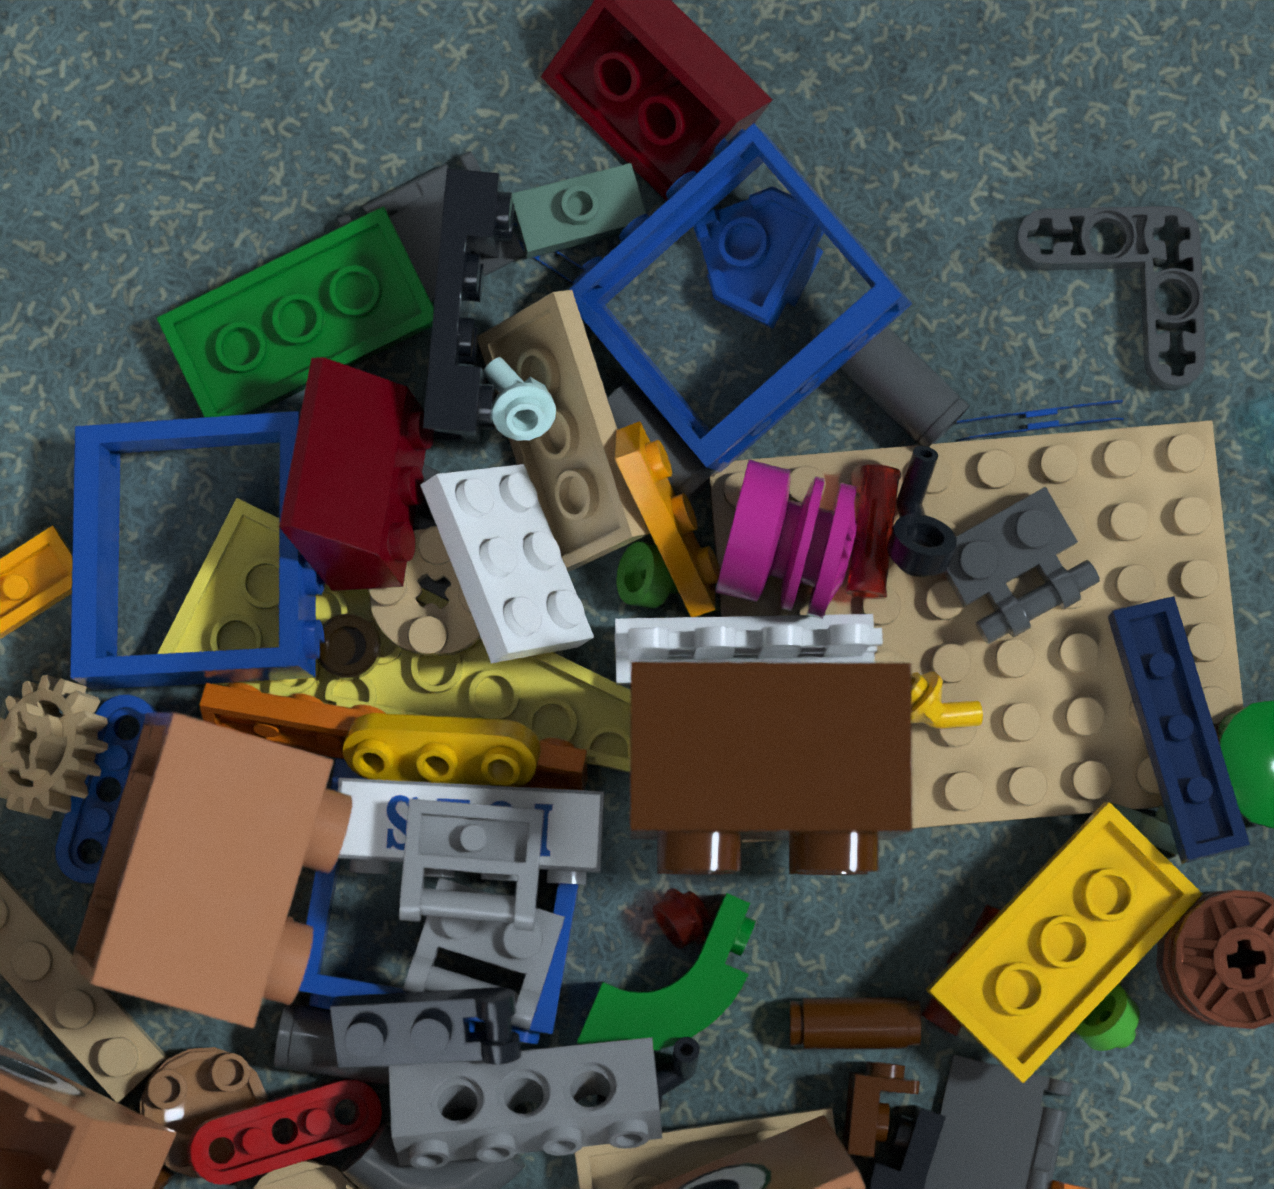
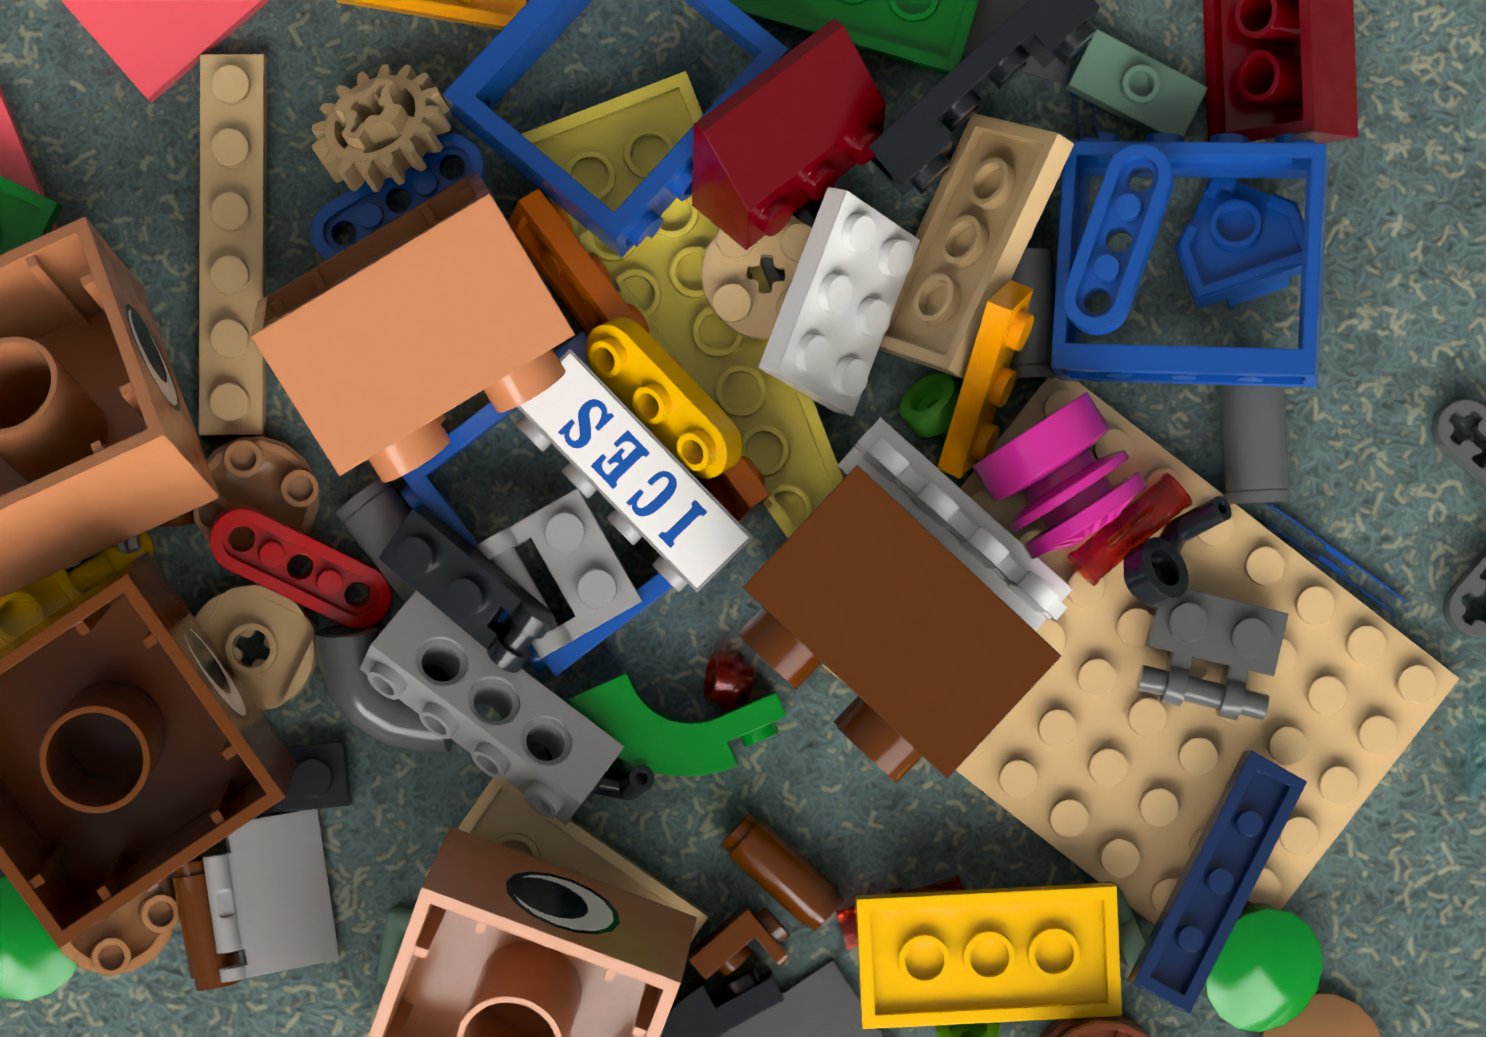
camera: 45 degrees right, 5 degrees up
dark brown tile [317,614,381,680] -> none
light grey plate [399,799,544,931] -> none
light aqua plate [483,357,556,441] -> none
yellow plate [911,672,983,728] -> none
none -> blue plate [1063,143,1174,335]

